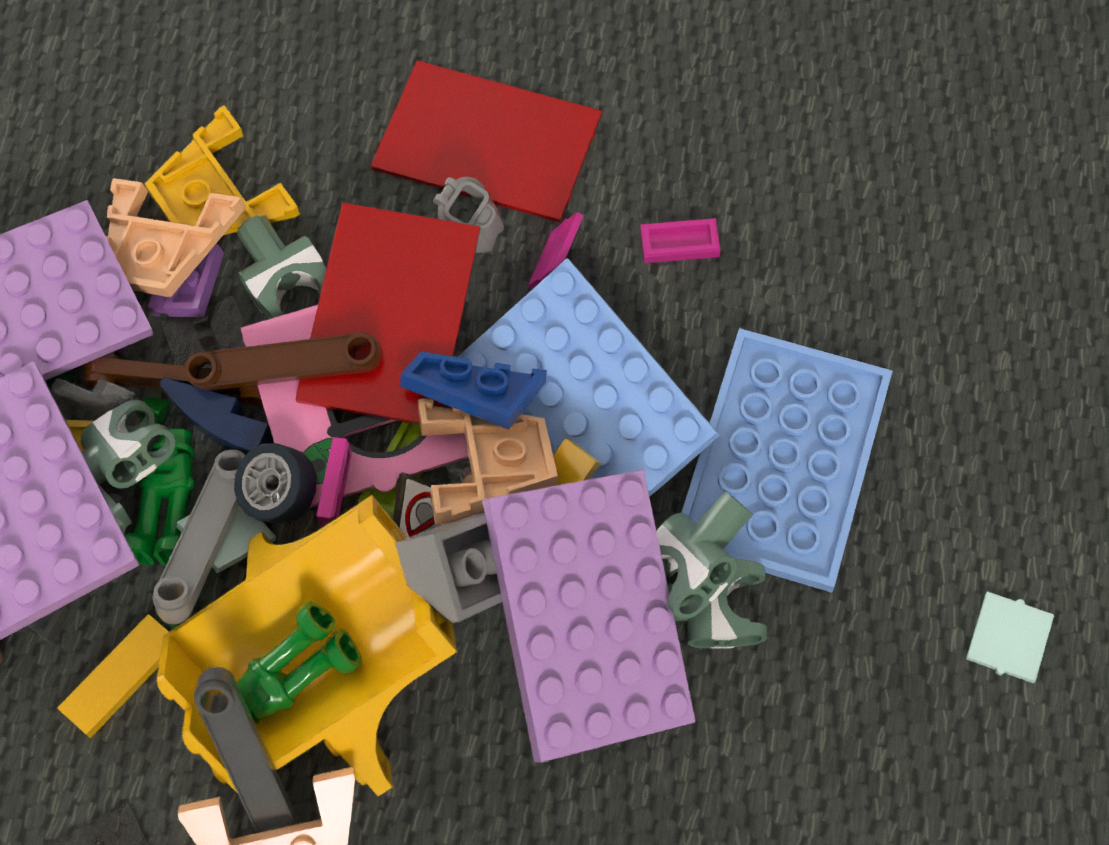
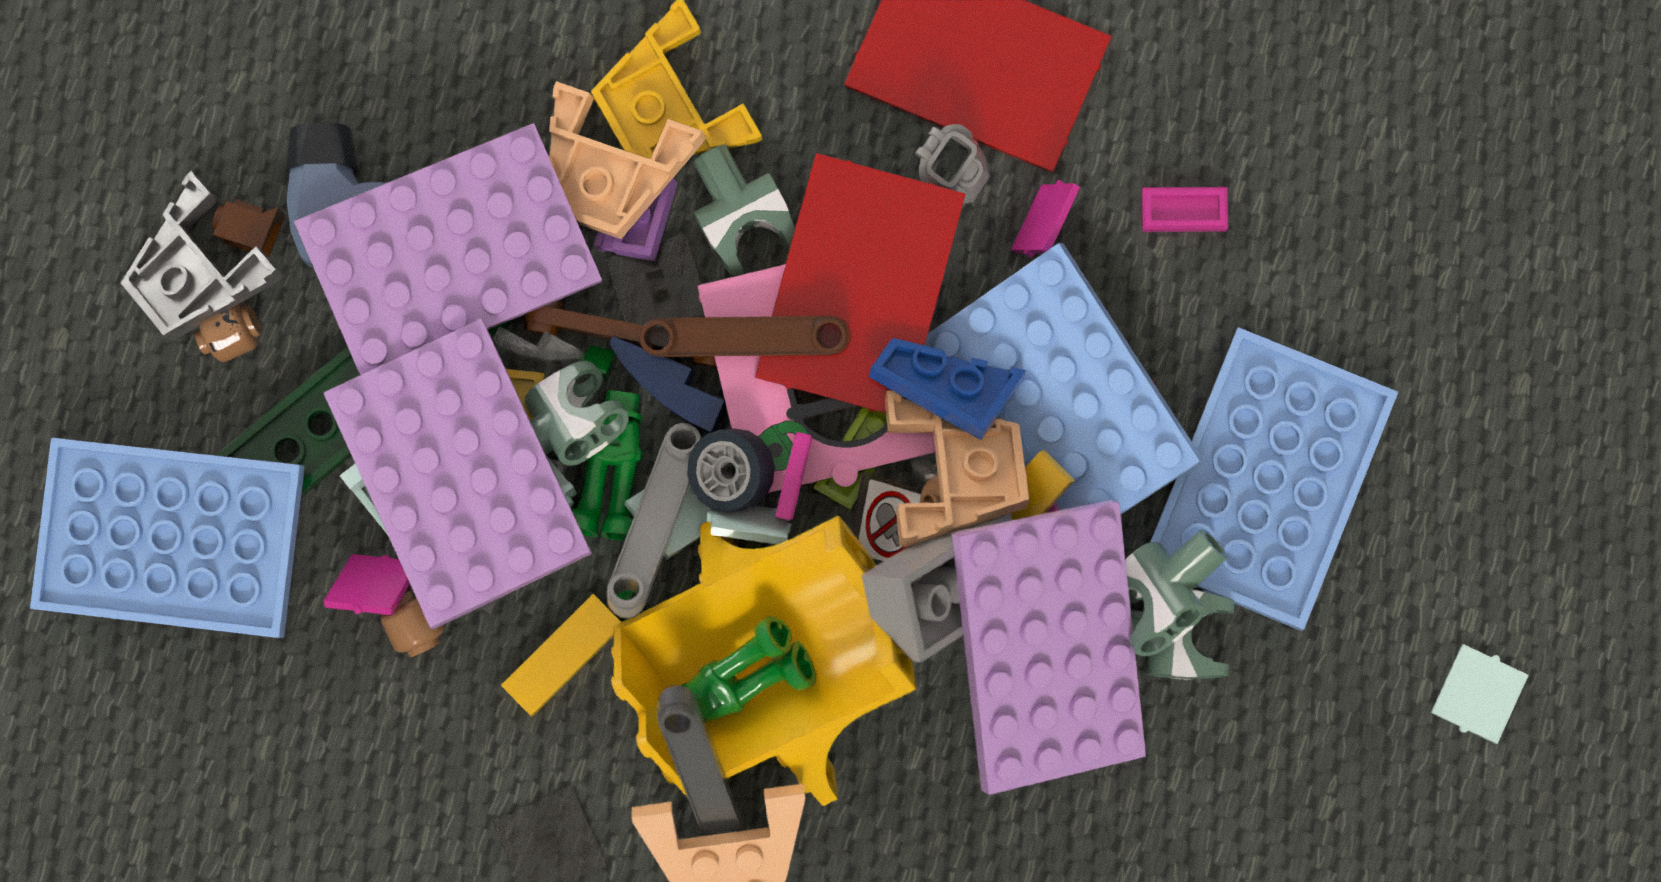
camera: 10 degrees right, 15 degrees up
none -> light aqua piece [707,505,791,544]

